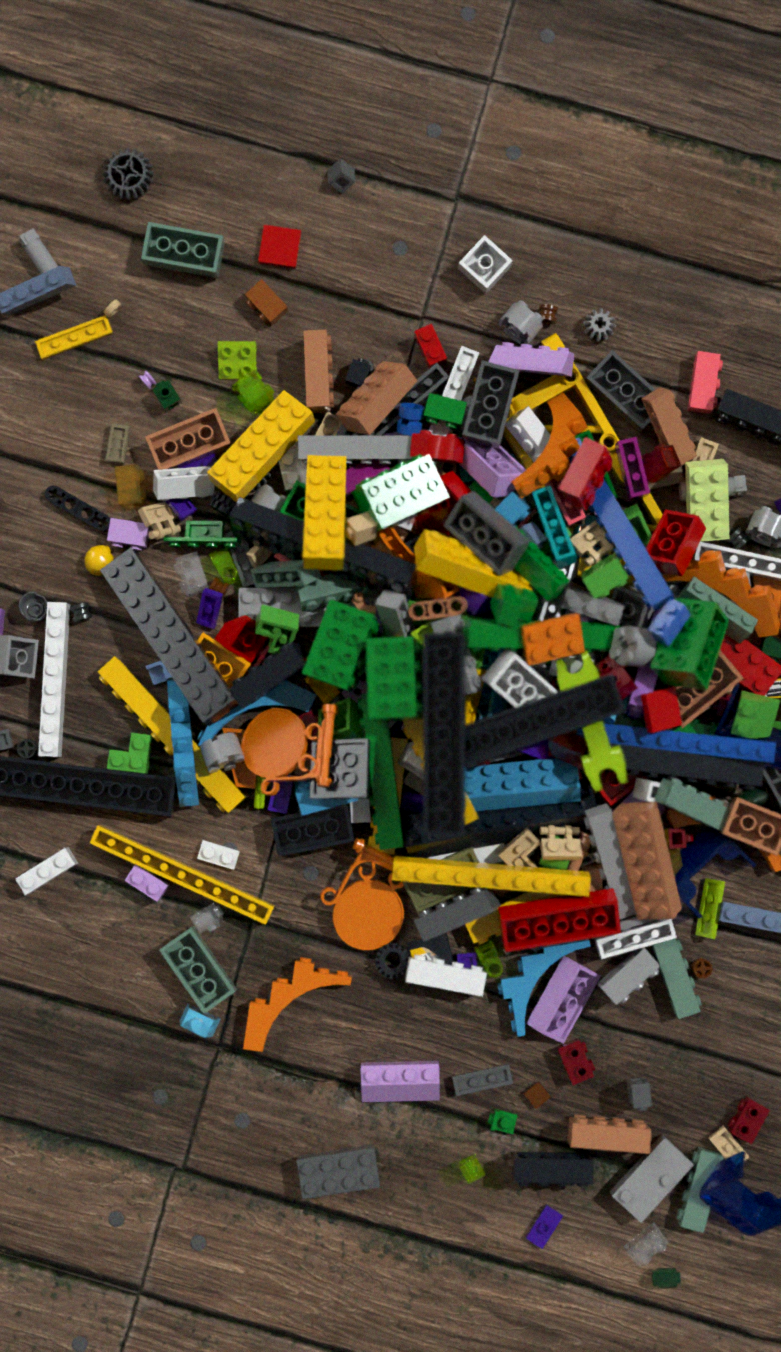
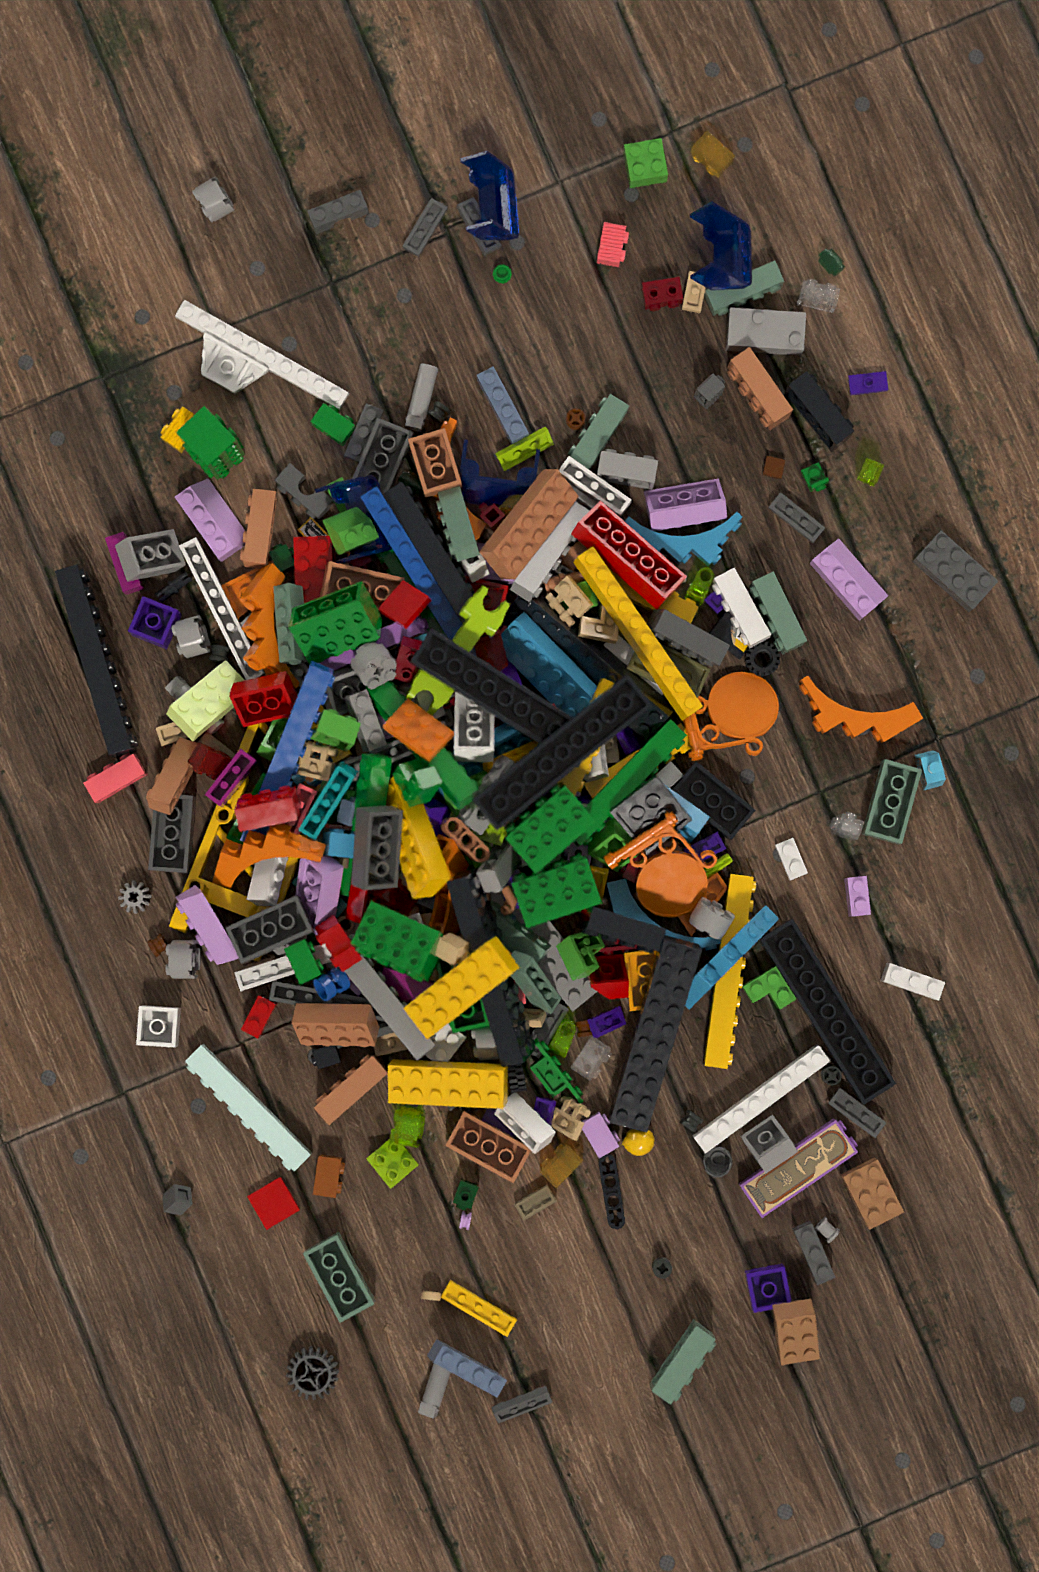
camera: 130 degrees left, 0 degrees up
yellow brick [90,825,275,925] -> none
light blue panel [146,661,173,685] -> none
dark red brick [556,1038,595,1085] -> none
blue brick [648,598,690,647] -> none
none -> light aqua brick [185,1044,312,1171]
none -> sand green brick [748,571,807,655]

